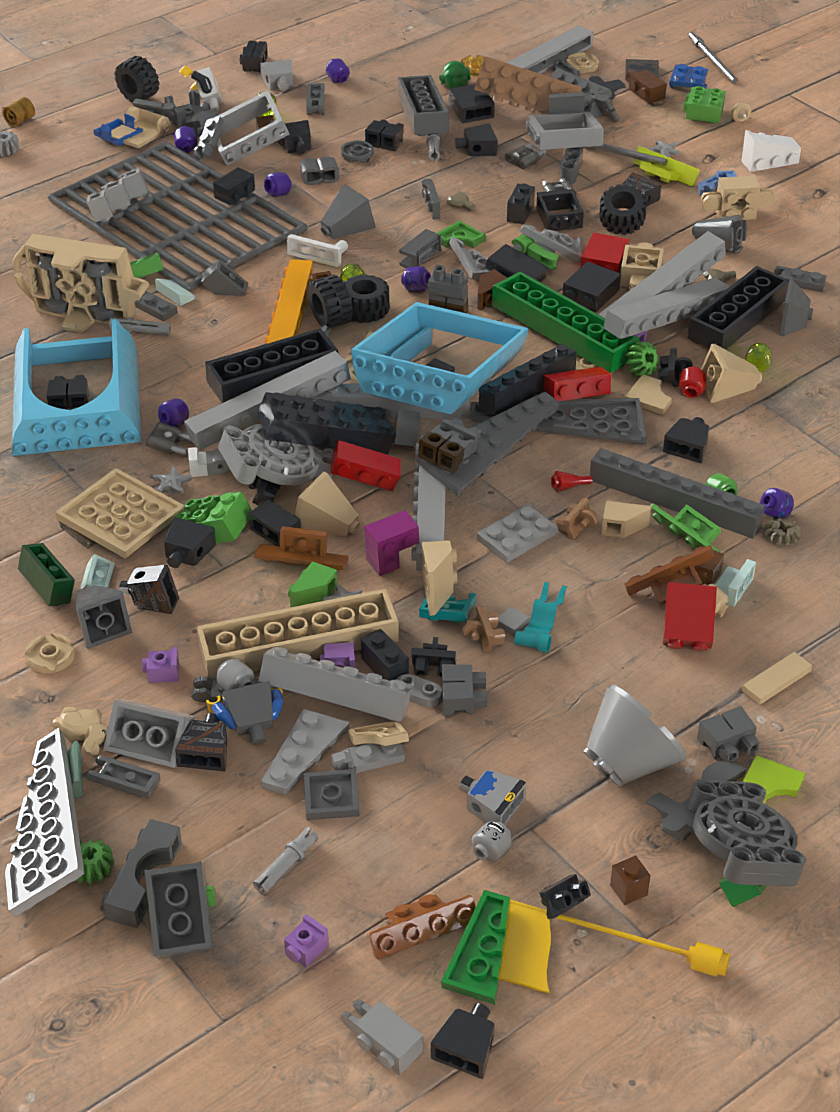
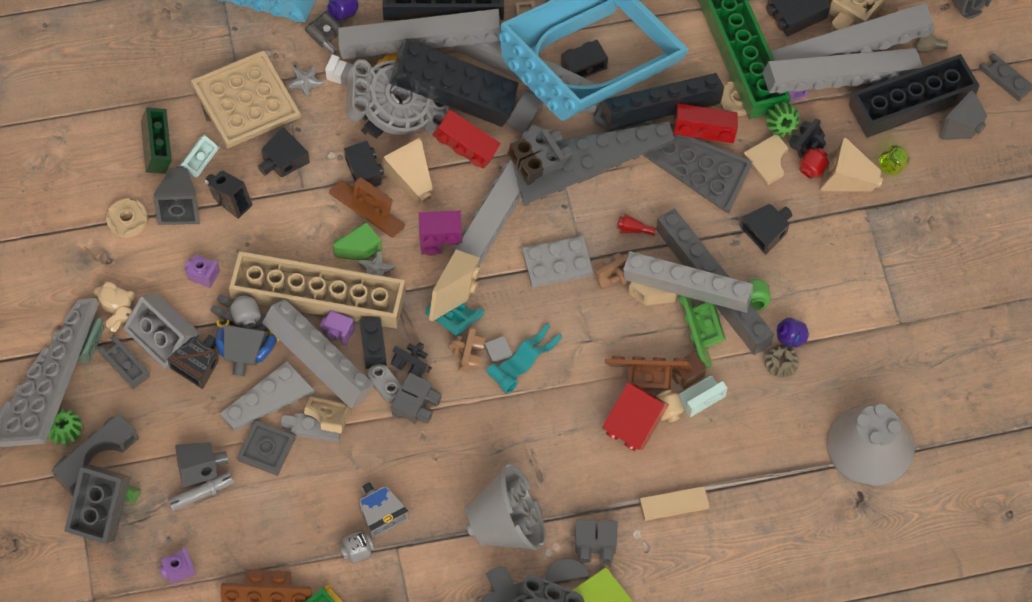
camera: 25 degrees right, 20 degrees up
bright green slope [169,492,252,543] -> none
none -> dark grey torso [175,442,228,487]
none -> light grey brick [623,251,753,313]

